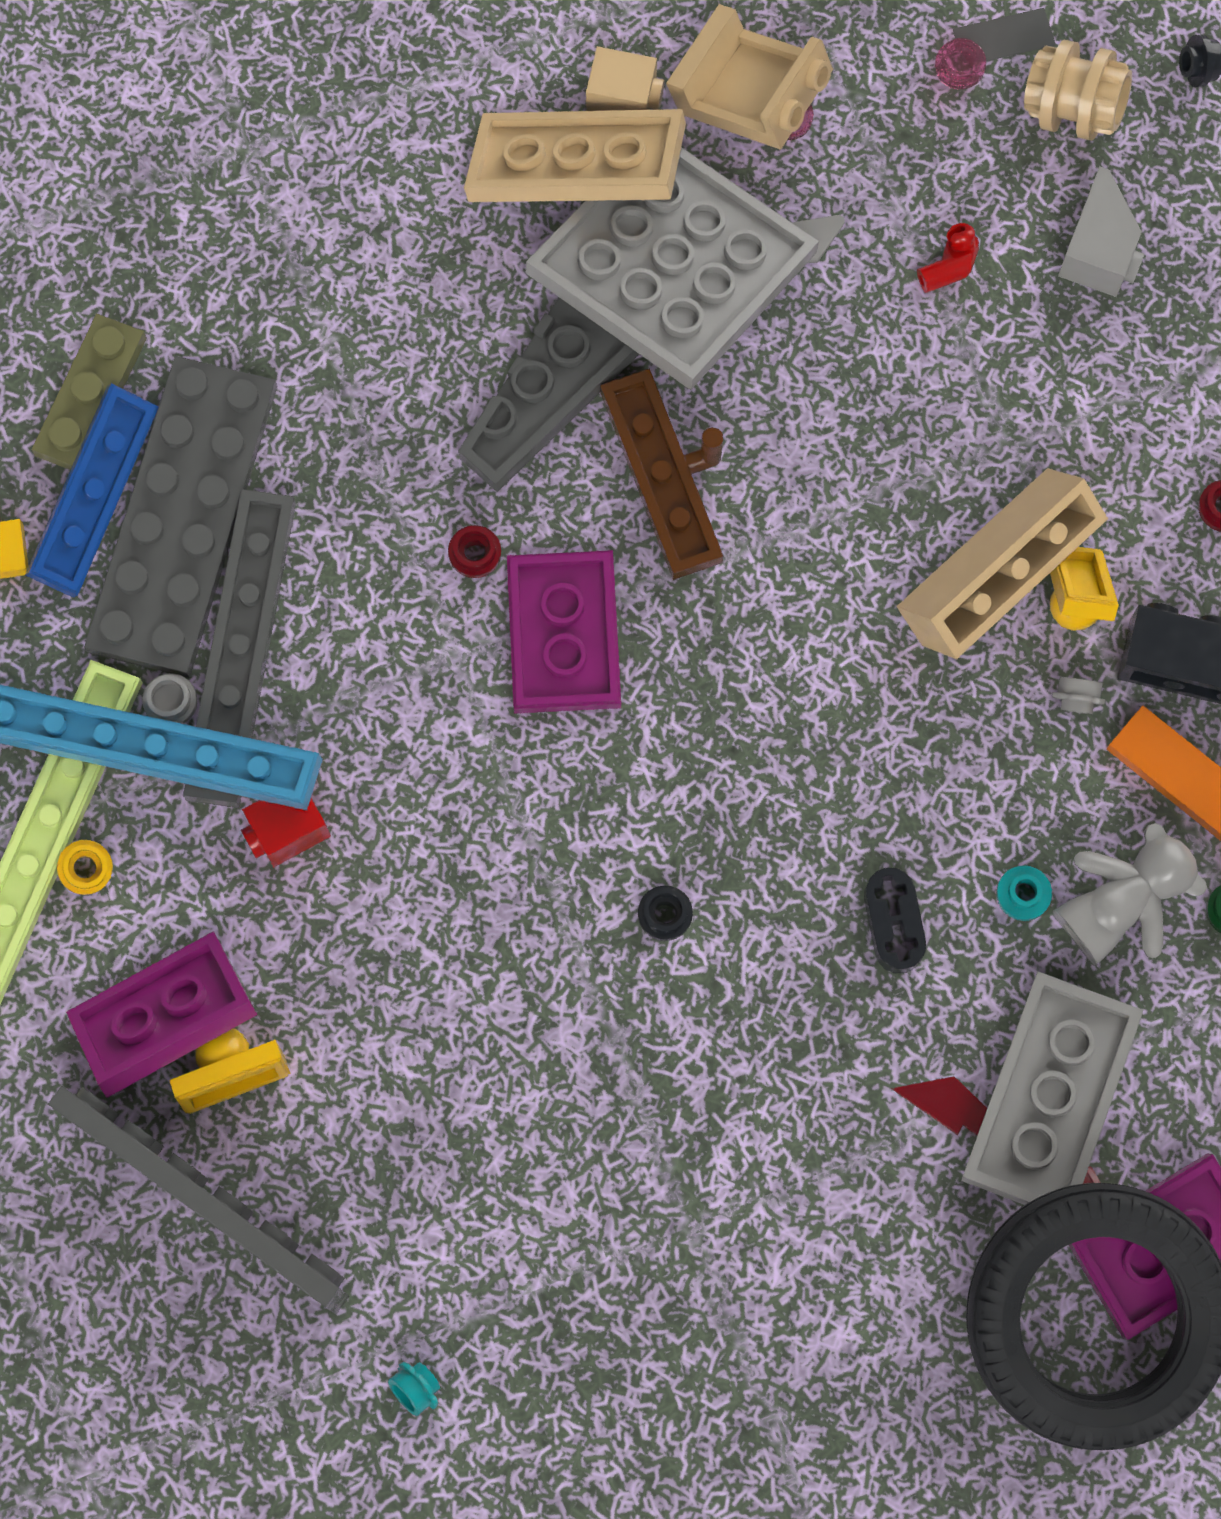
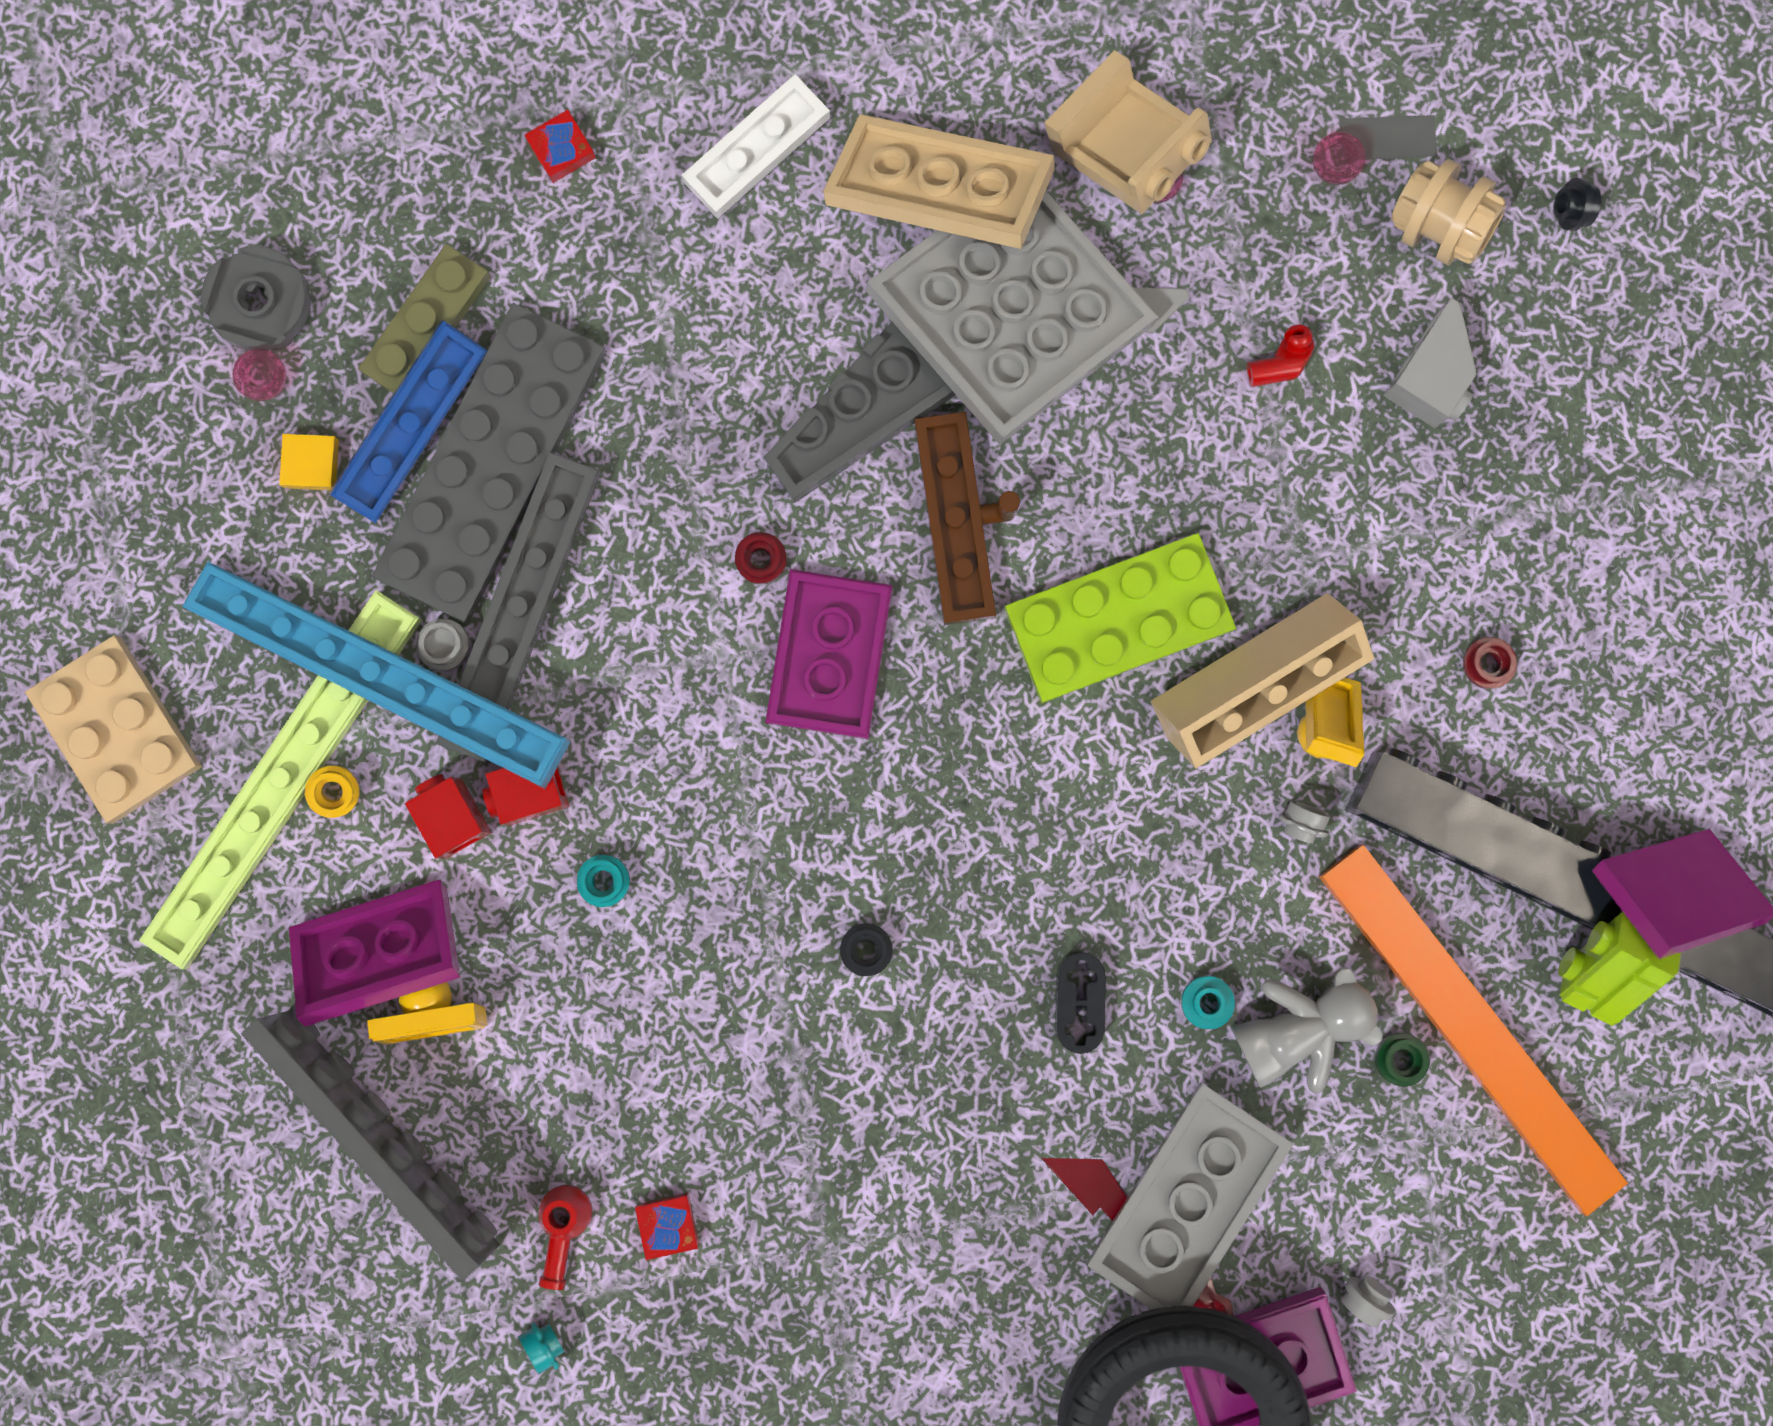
camera: 10 degrees right, 10 degrees up
tan brick [586,46,665,111] -> none
none -> red brick [404,774,492,859]
none -> red tile [524,109,596,183]
none -> red bar [538,1185,593,1290]
none -> teal plate [577,855,630,907]
none -> red tile [635,1193,700,1260]
none -> white plate [681,74,830,219]
none -> lime plate [1004,533,1237,704]

